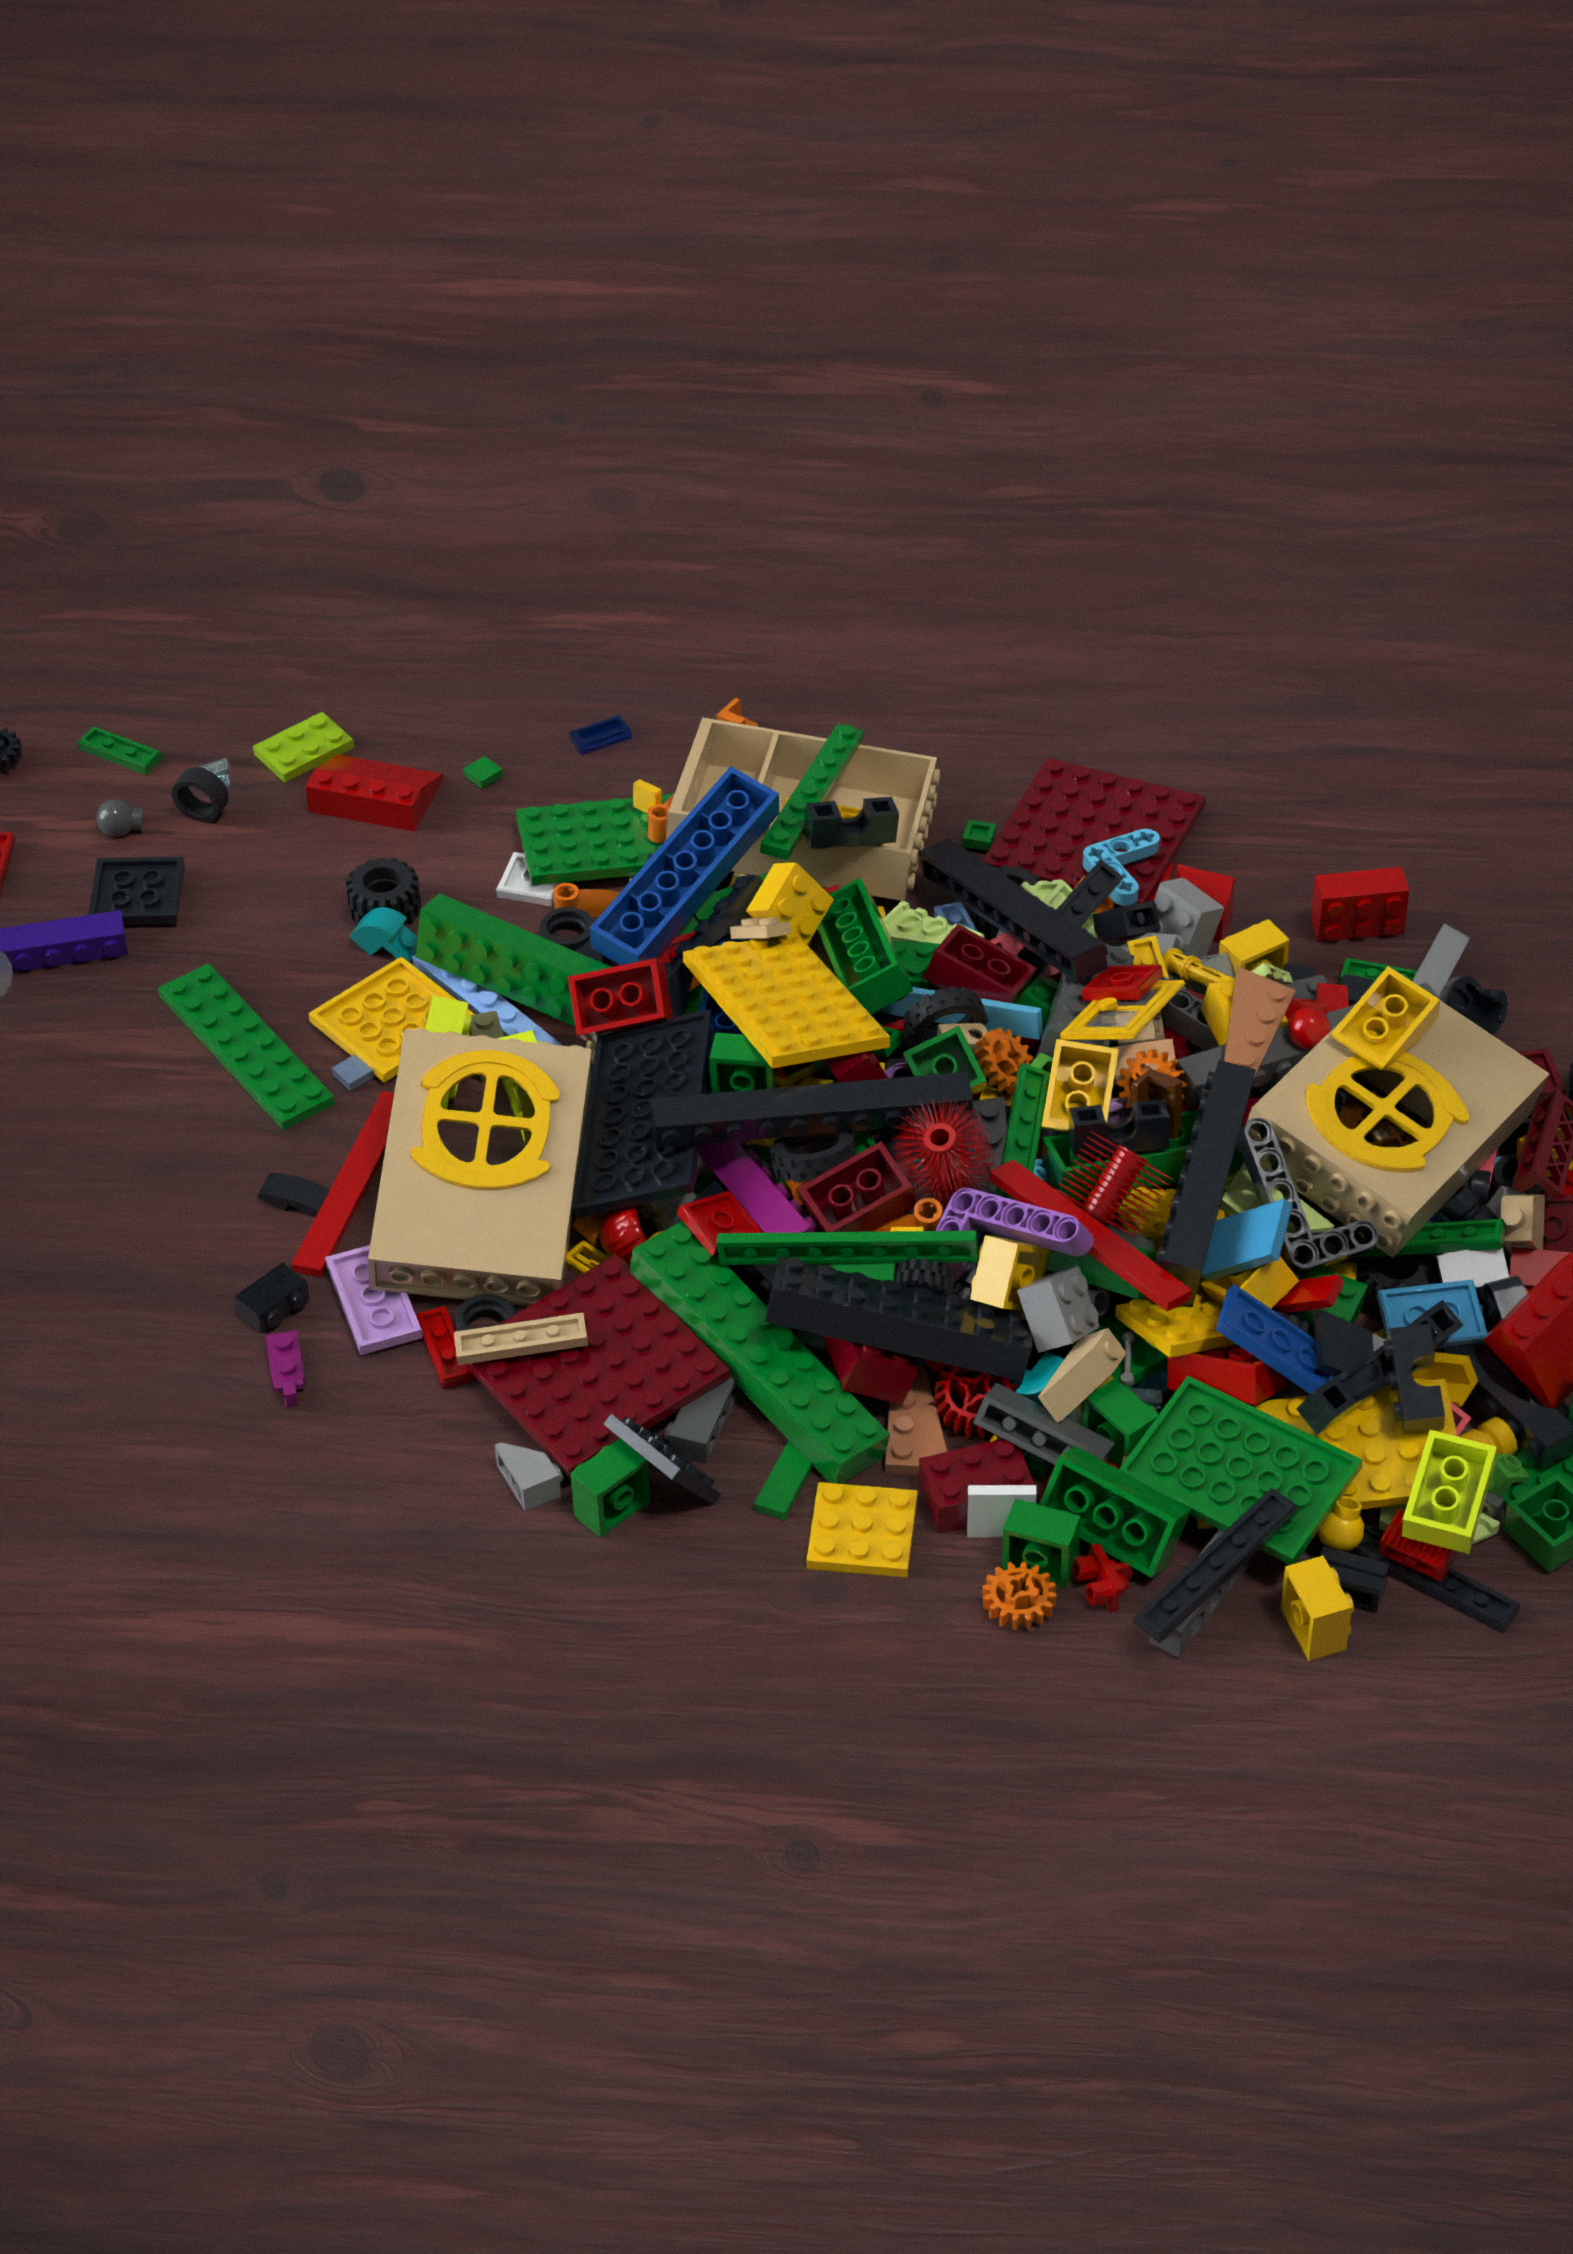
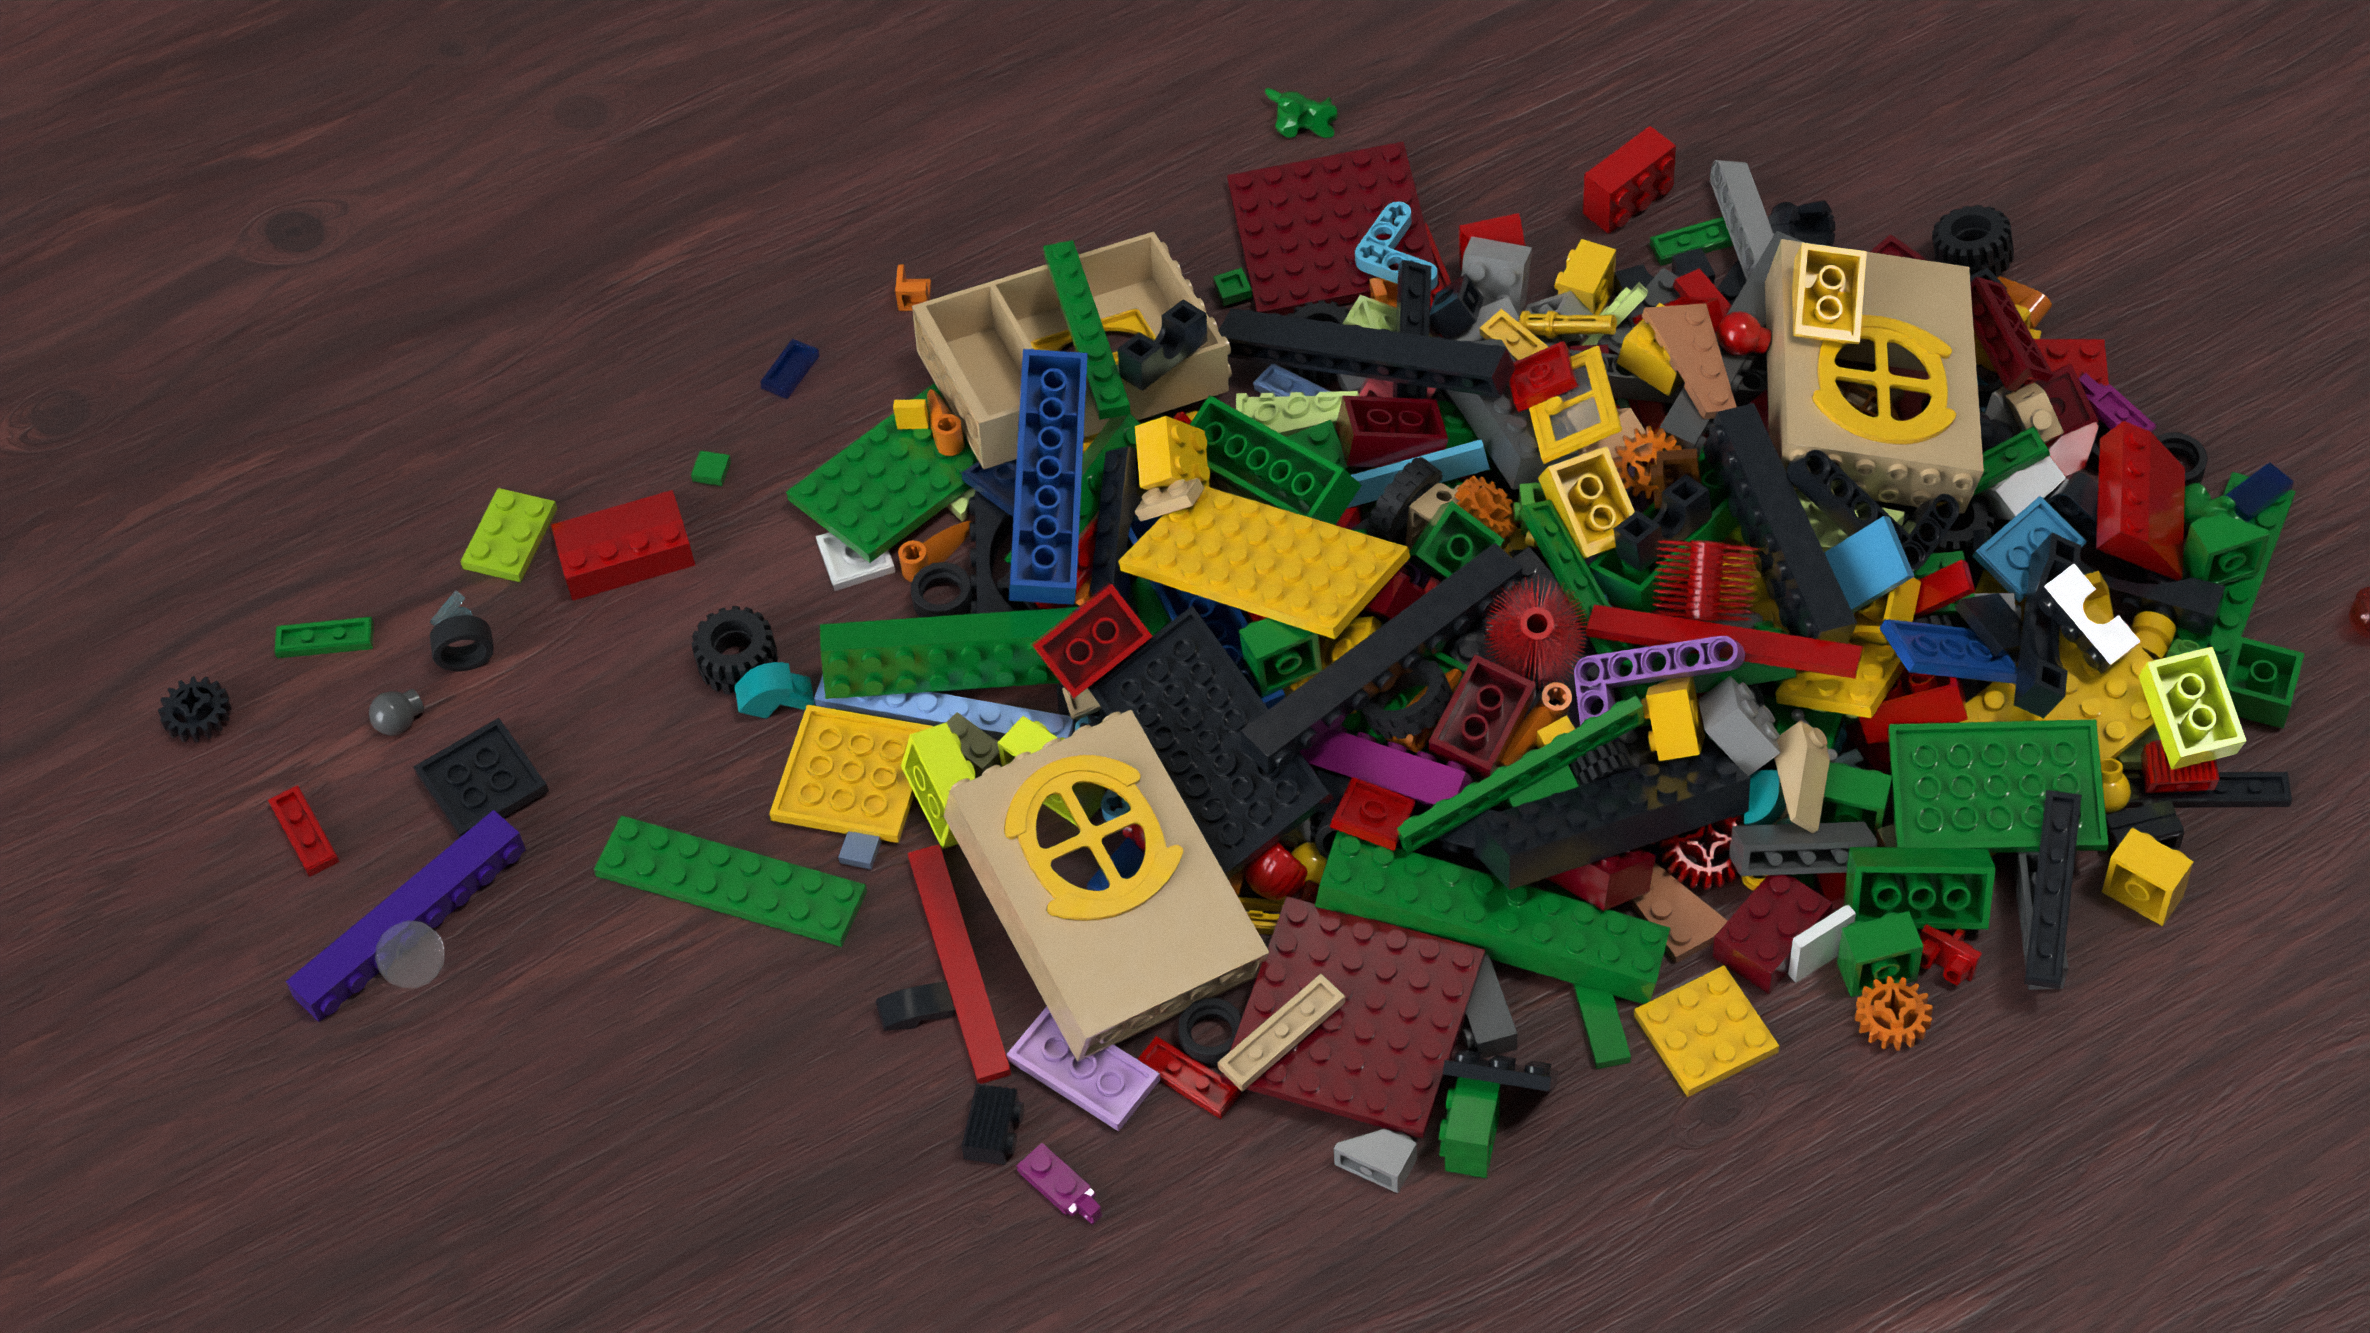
camera: 30 degrees left, 10 degrees up
none -> green animal [1265,88,1338,138]

